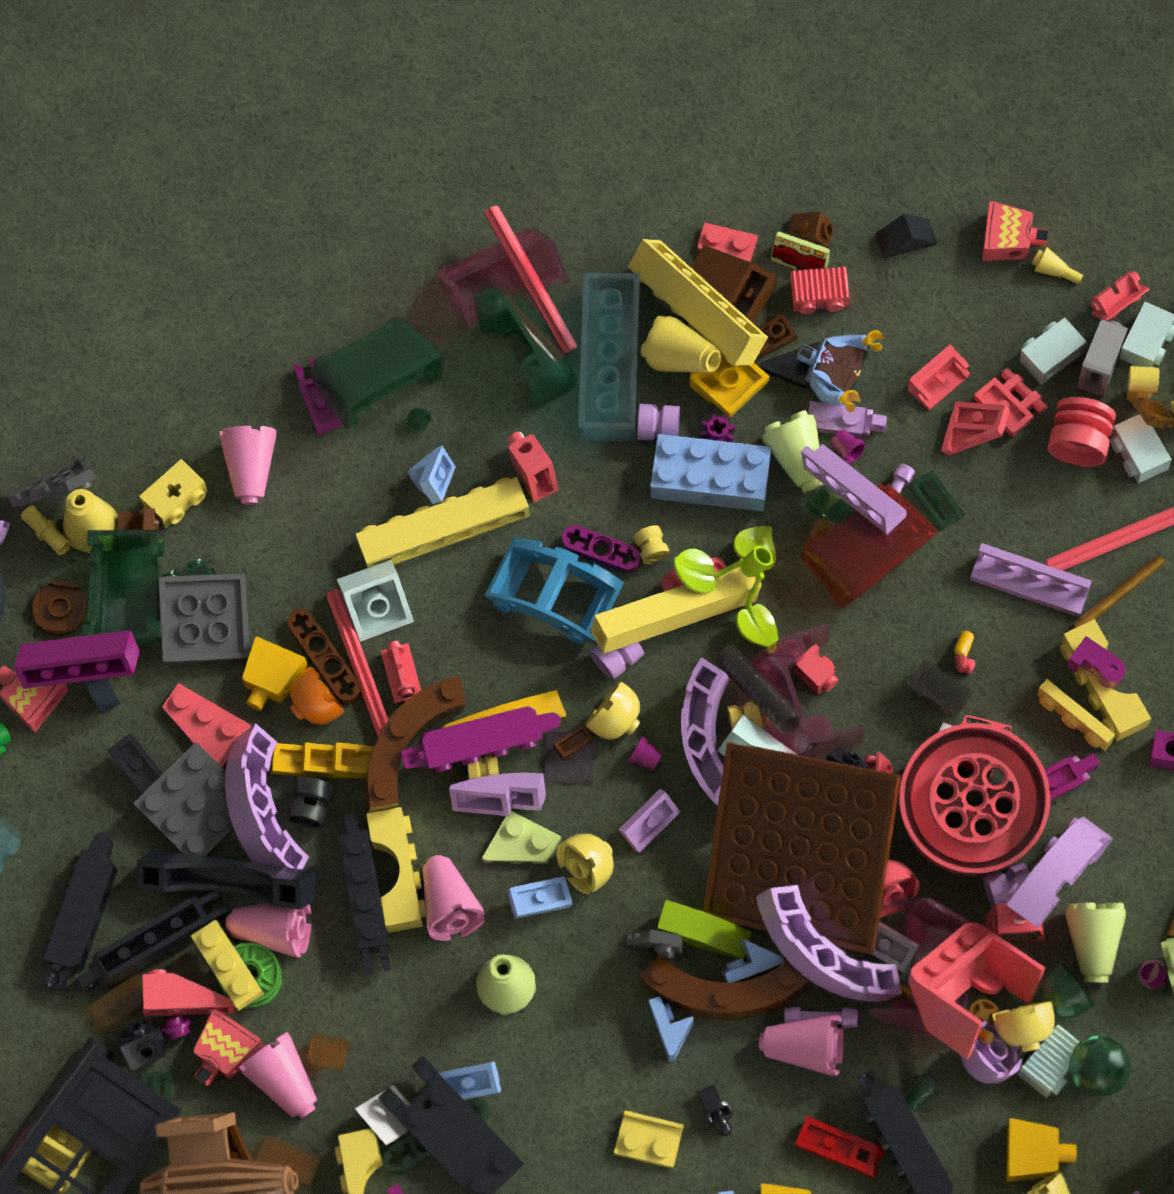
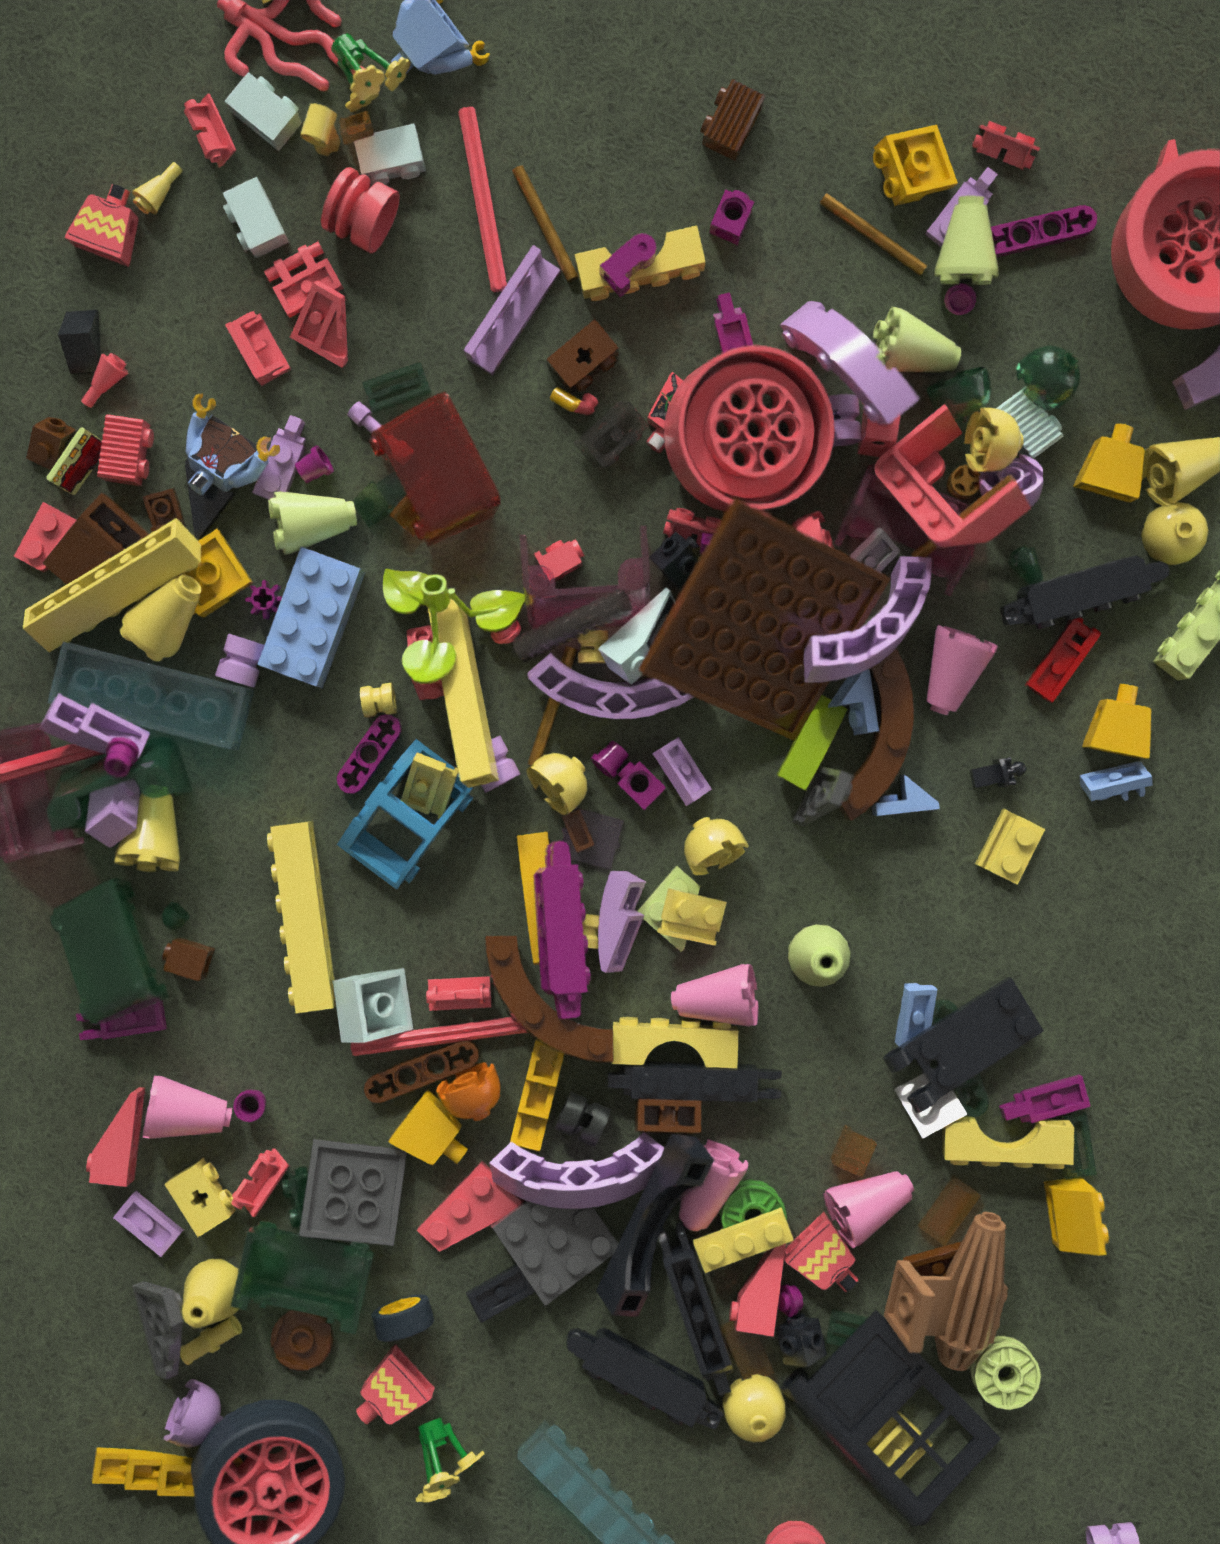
camera: 80 degrees left, 20 degrees up
magenta brick [14,630,140,689] -> none
reddish brown bracket [117,508,159,542] -> none
light blue slope [408,446,456,504] -> none
coral torso [507,432,559,503] -> none
light blue plate [507,876,573,919] -> none
lavender bar [785,1007,857,1028] -> none
lavender fence [801,444,907,535] -> none
light yellow plate [1037,679,1115,751] -> none
light grey slope [1077,319,1128,397] -> none
none -> lavender slope [39,694,150,760]
none -> coral cone [81,353,128,408]
none -> lavender brick [85,775,140,848]
none -> coral slope [86,1087,145,1187]
none -> magenta piece [104,737,139,777]
none -> lavender plate [113,1191,183,1257]
none -> light yellow cone [114,785,180,872]
none -> reddish brown brick [162,938,215,981]
none -> coral hinge [231,1148,289,1217]
none -> magenta piece [233,1090,266,1122]
none -> light yellow plate [401,752,459,819]
none -> coral plate [491,620,521,644]
none -> pearl gold bar [527,646,577,765]
none -> reddish brown brick [547,319,619,394]
none -> magenta brick [617,761,666,810]
none -> reddish brown brick [635,1099,701,1134]
none -> light yellow plate [657,888,727,946]
none -> light yellow cylinder [723,1374,786,1443]

